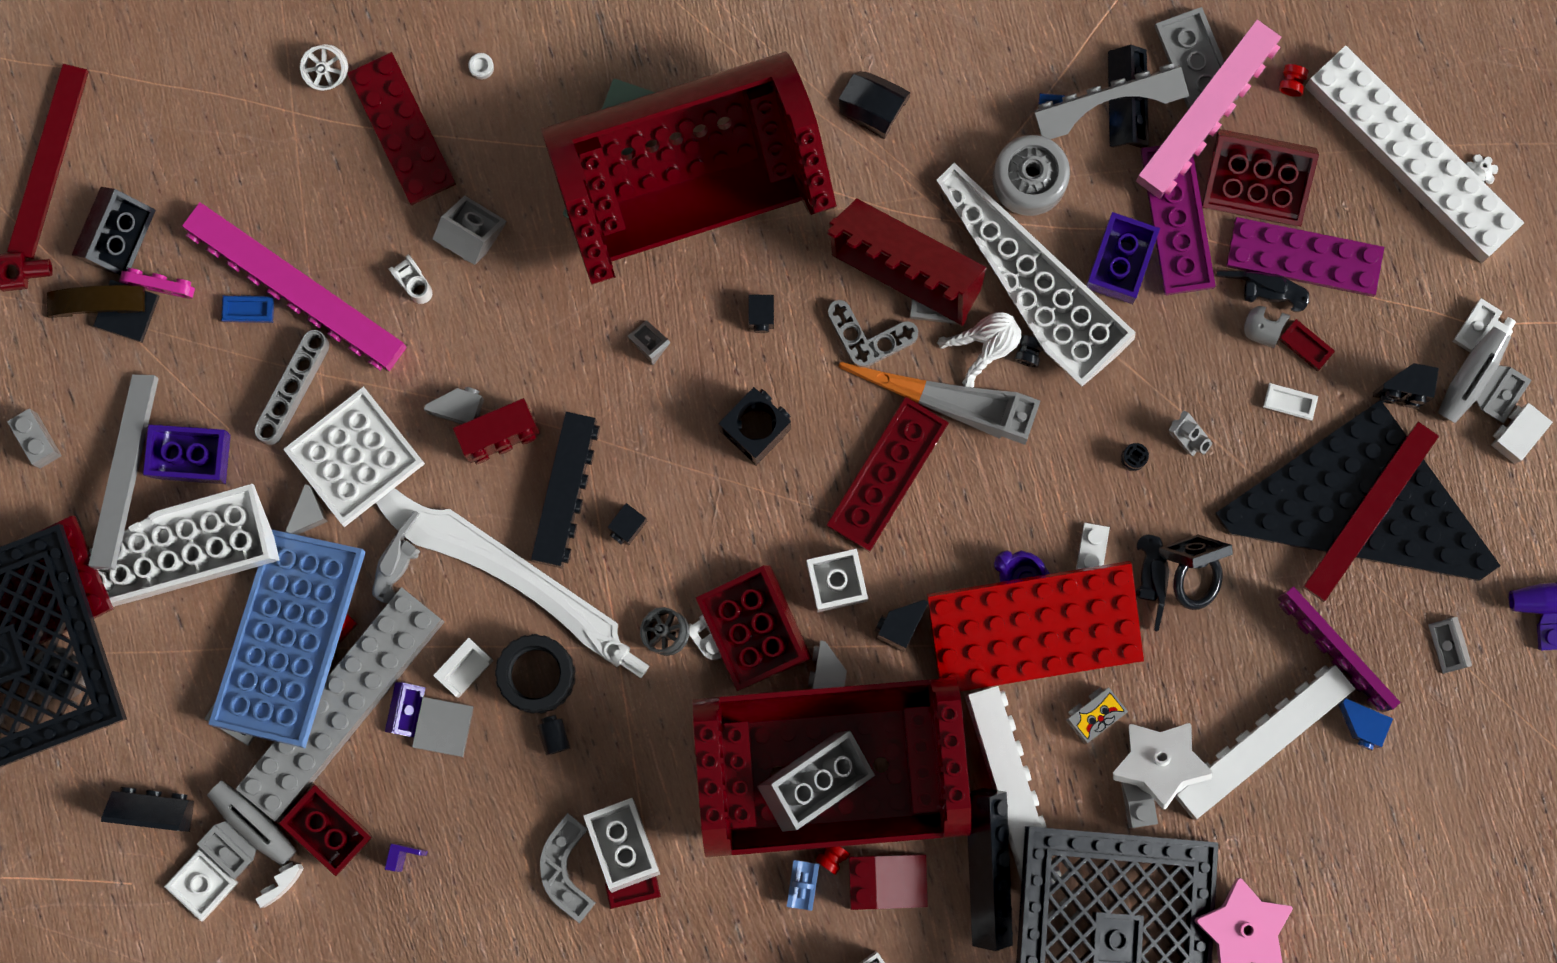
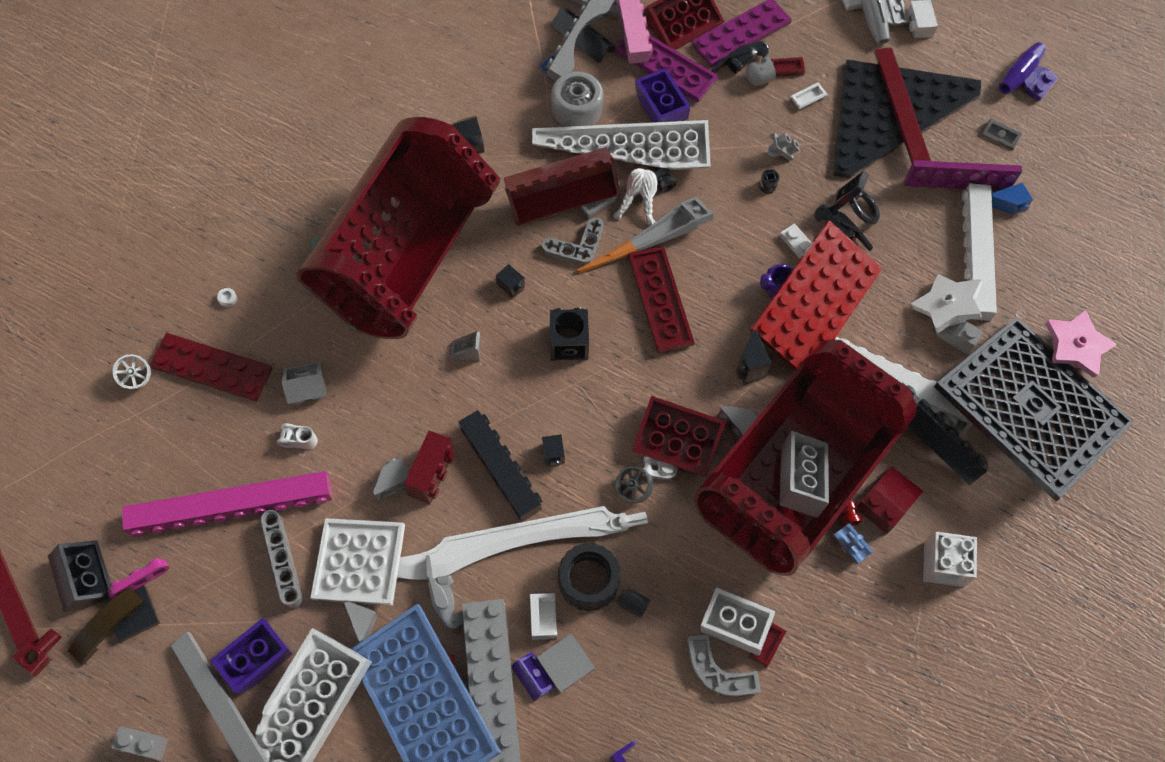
camera: 50 degrees left, 15 degrees down
blue tile [221,296,274,323] -> none
white brick [806,549,868,613] -> none
brick [1066,687,1128,744] -> none
black slope [1373,363,1439,409] -> none

